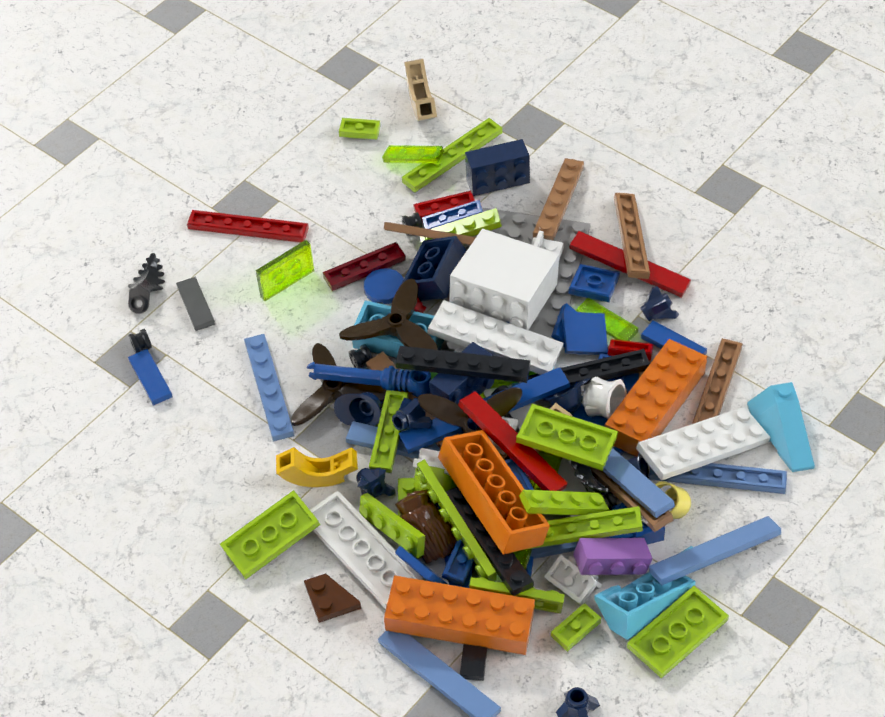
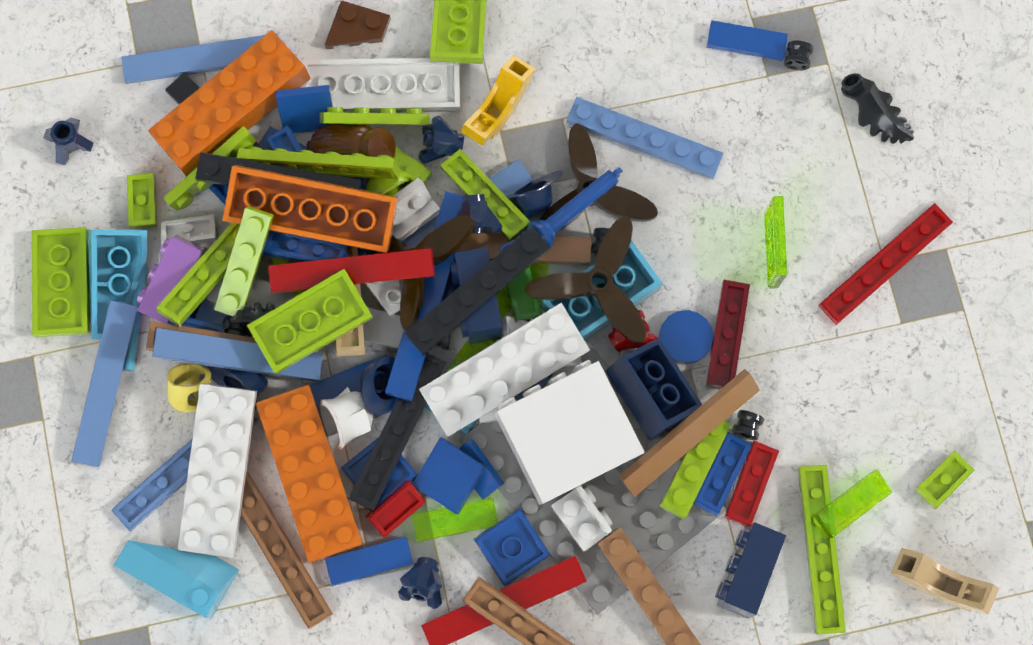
camera: 120 degrees right, 25 degrees up
dark grey tile [176,276,215,331] -> none

